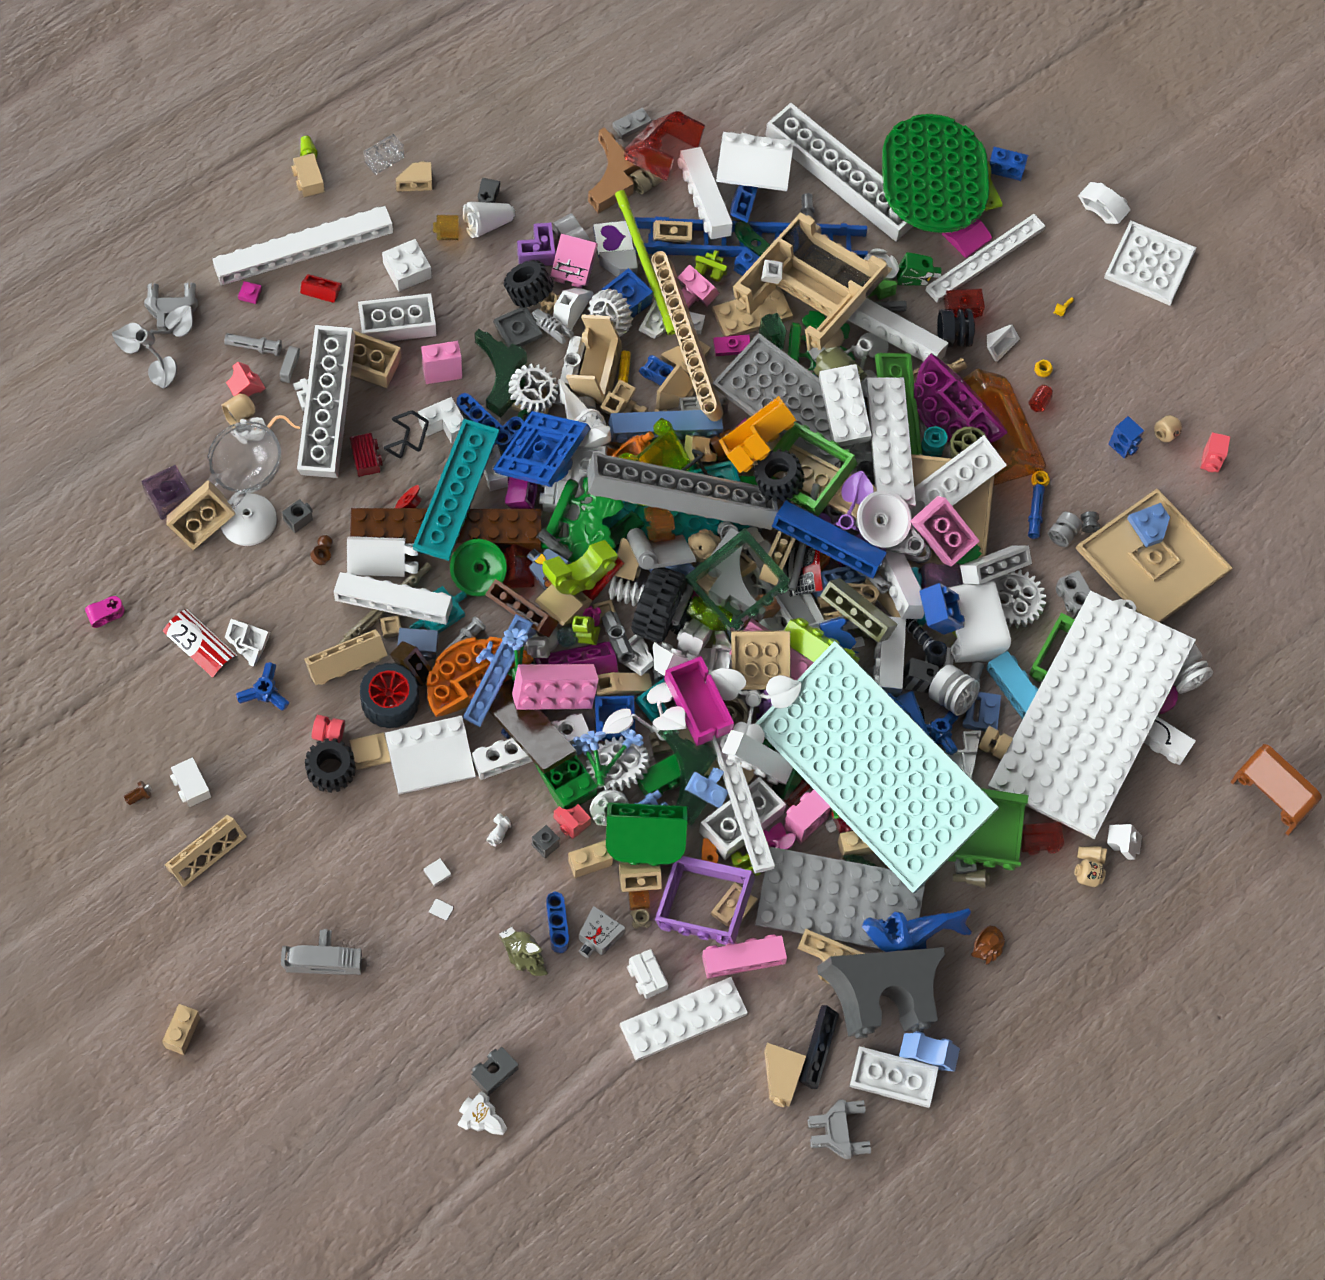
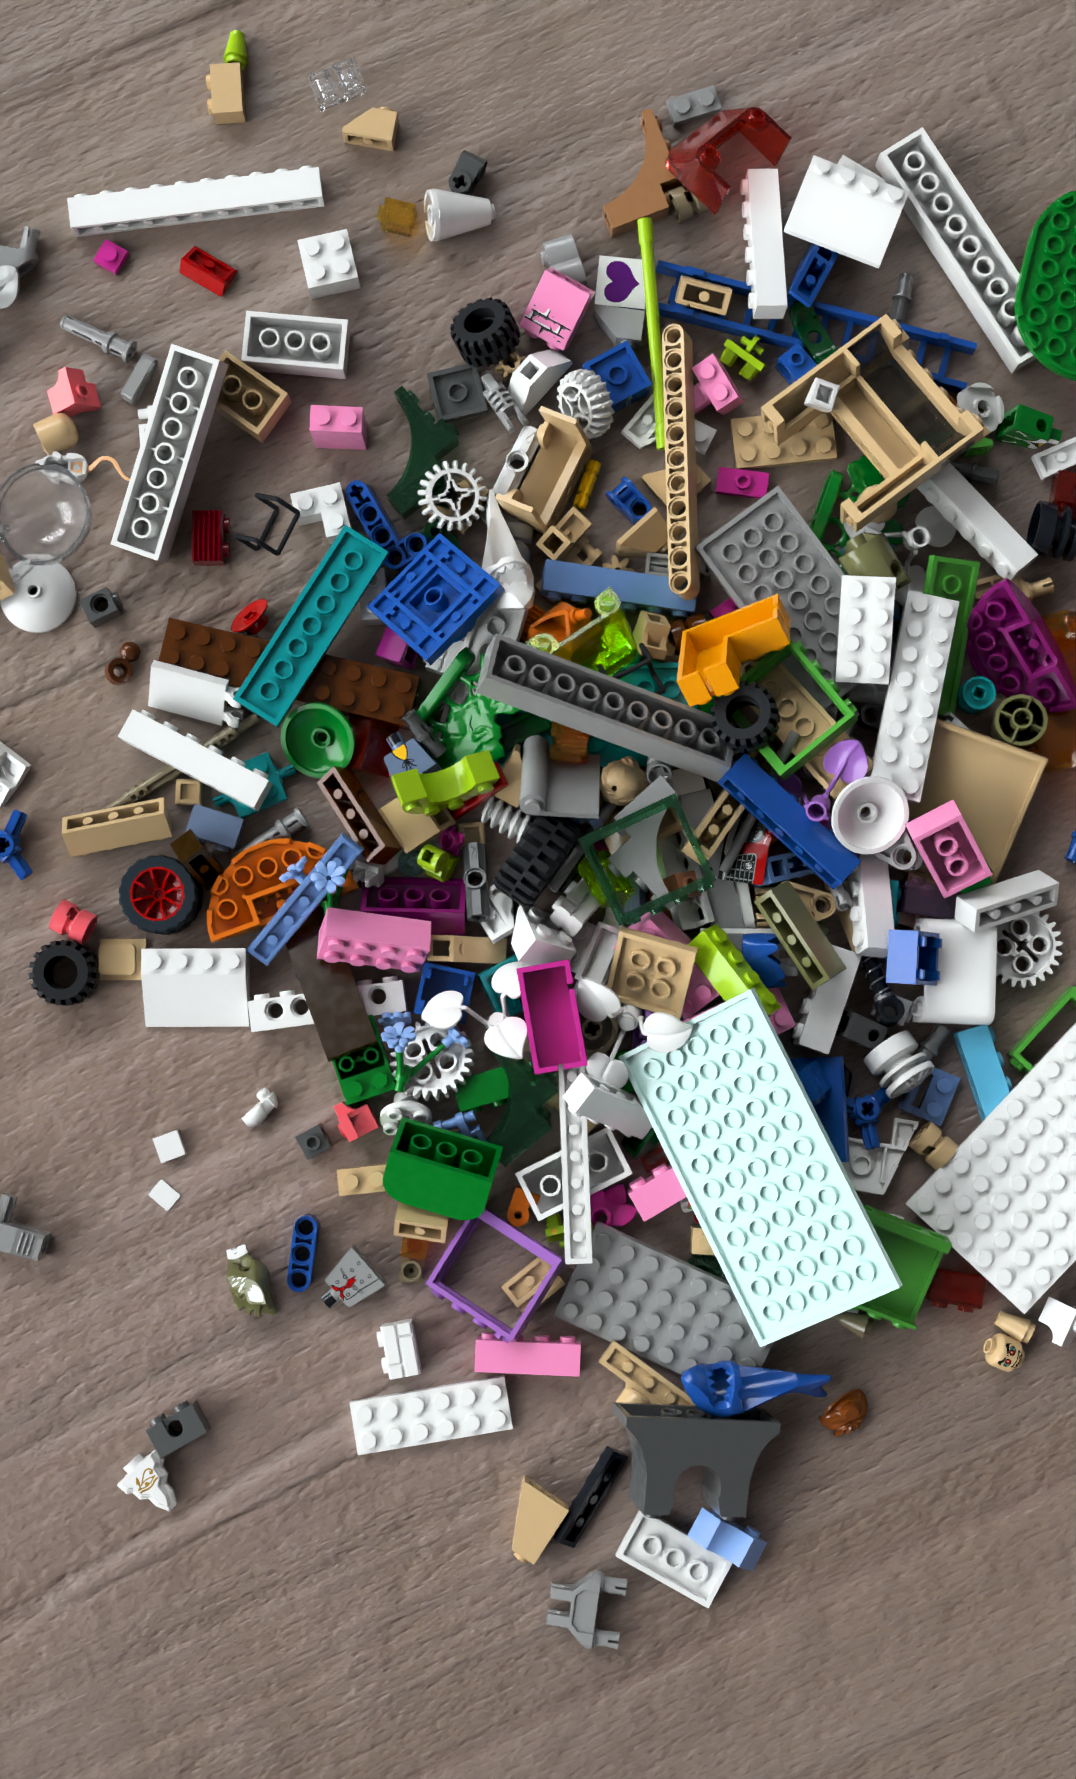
camera: 20 degrees right, 20 degrees up
medium lavender brick [517,223,555,266] -> none
light blue plate [685,768,728,808] -> none
clear green brick [759,313,786,349] -> none
white plate [909,436,1007,532] -> none

